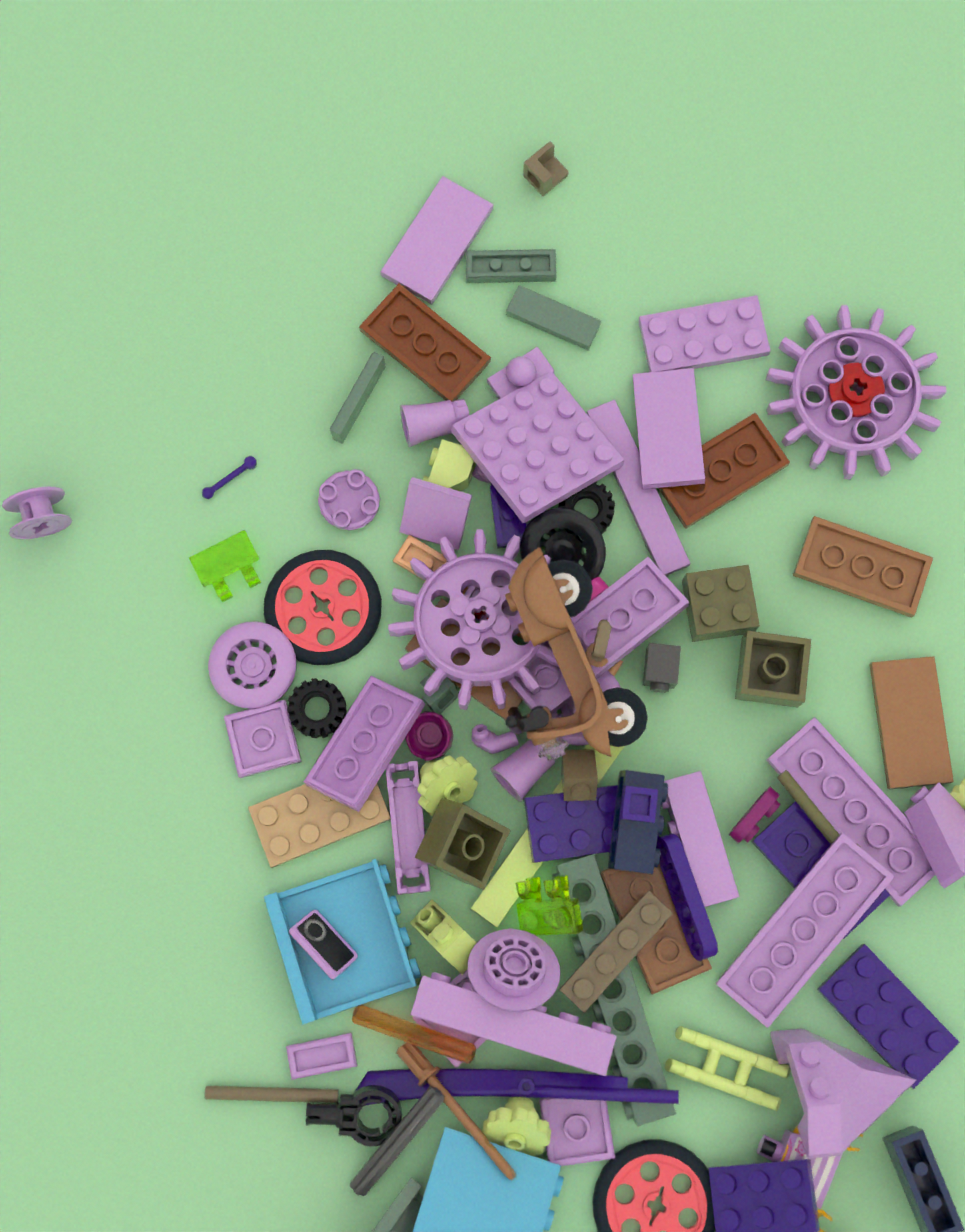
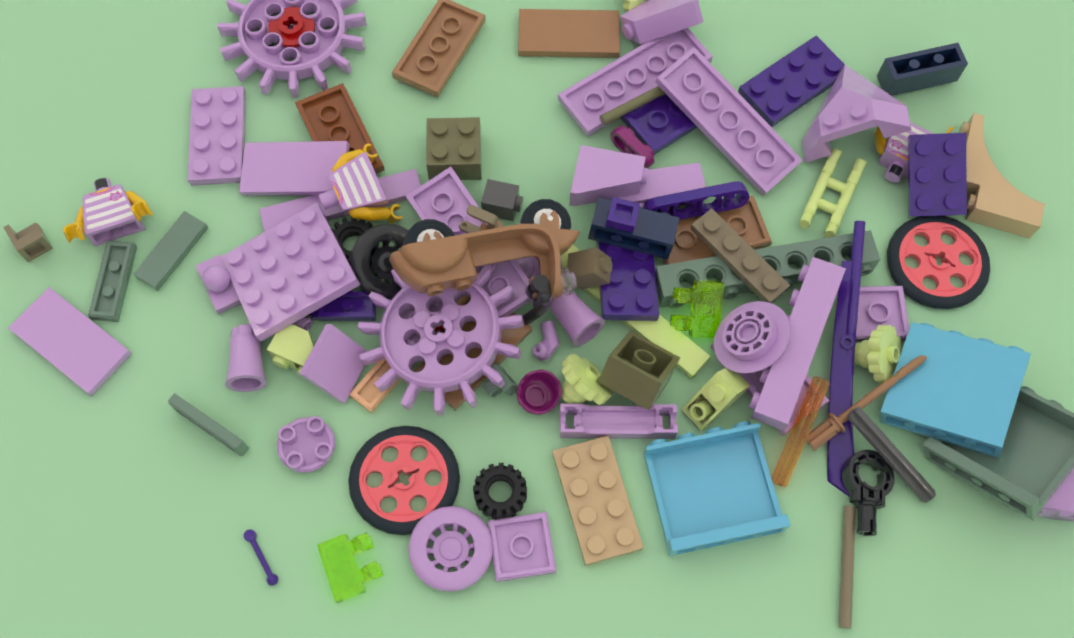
camera: 85 degrees left, 10 degrees down
lavender tile [286,1033,358,1080] -> none
slope [289,909,358,980] -> none
lavender tile [304,676,426,812] -> none
dark orange plate [359,283,491,401] -> none
olive brick [735,630,811,708] -> none
none -> torso [63,178,153,246]
none -> torso [319,143,403,224]
none -> lavender slope [569,145,649,207]

